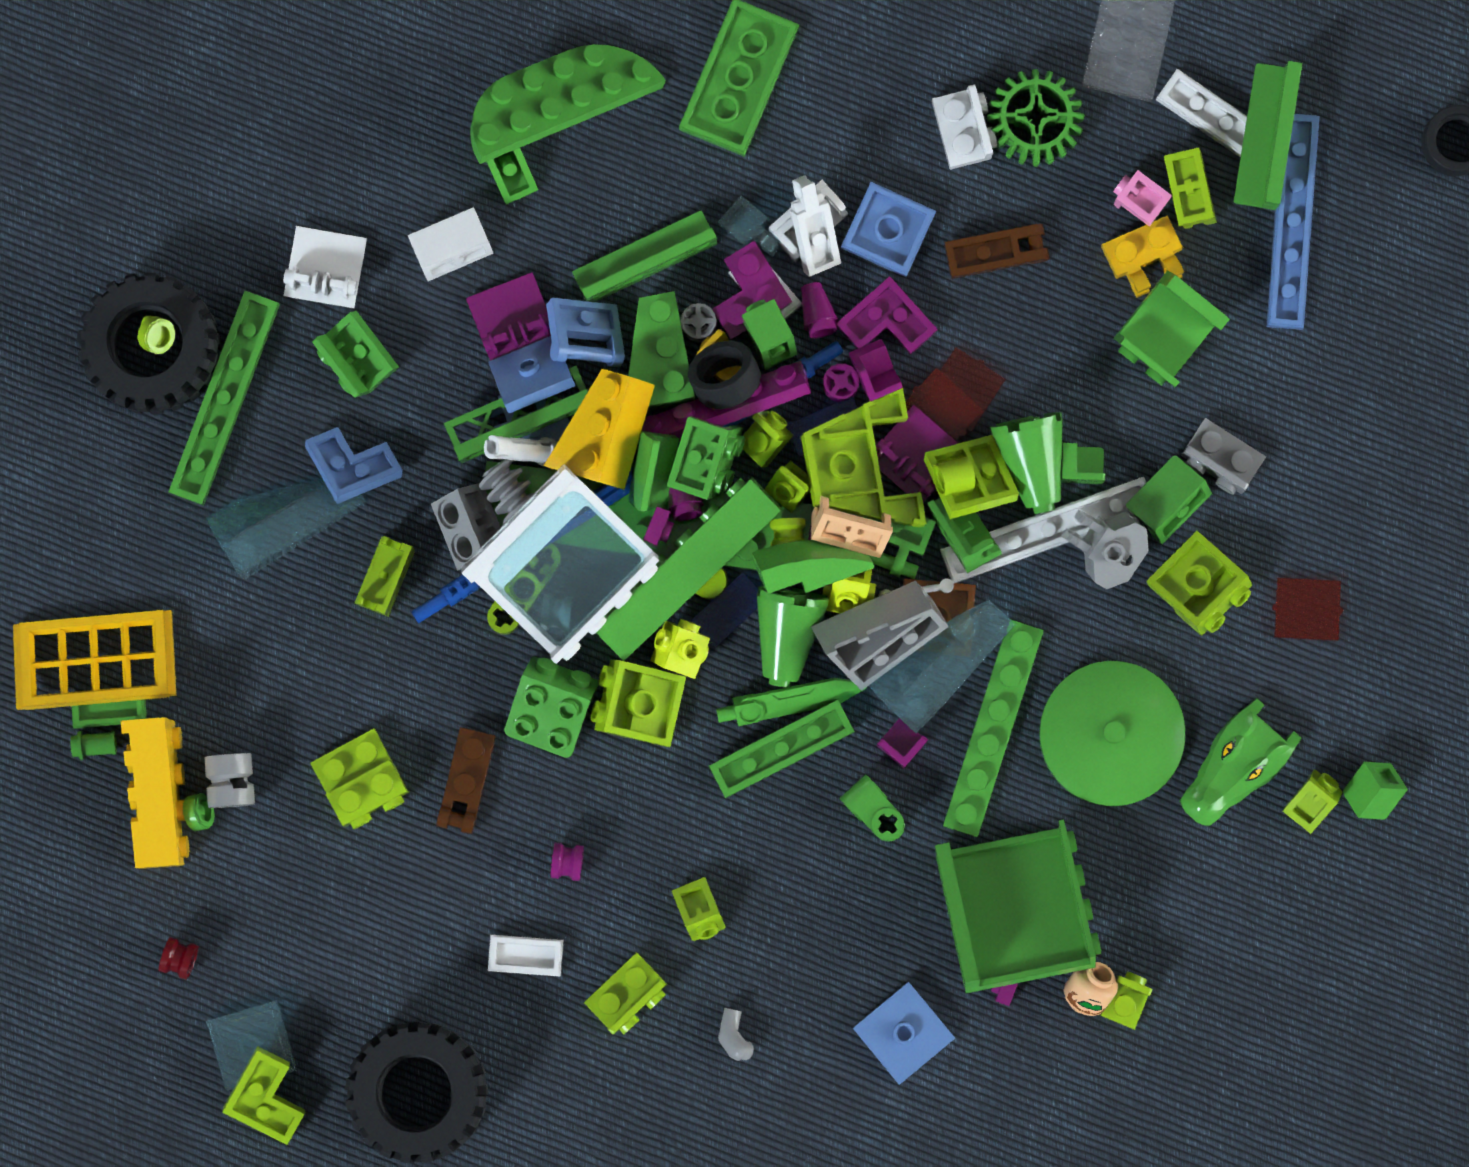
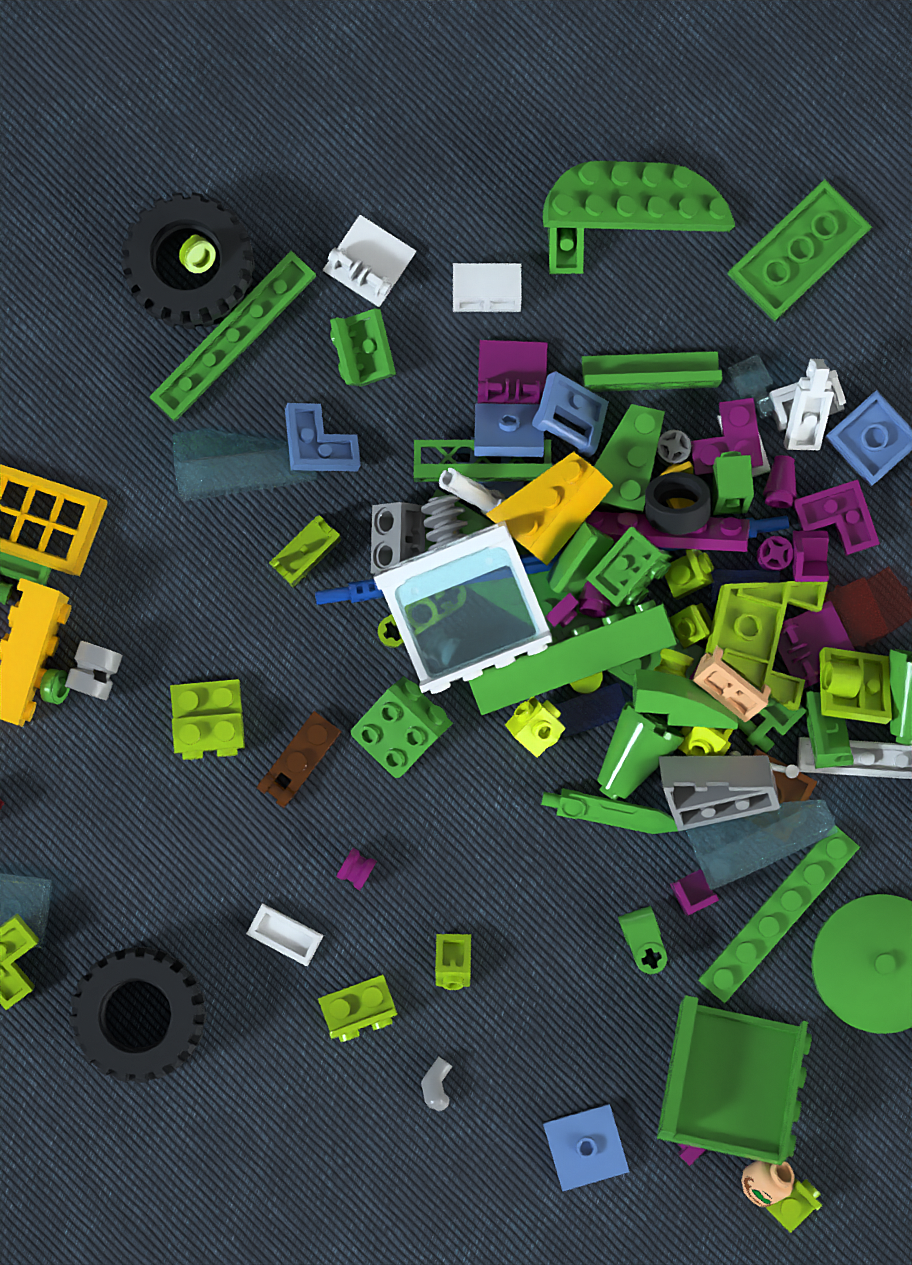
camera: 15 degrees right, 0 degrees up
lime plate [591,660,686,747] -> none
bright green plate [709,700,855,799] -> none

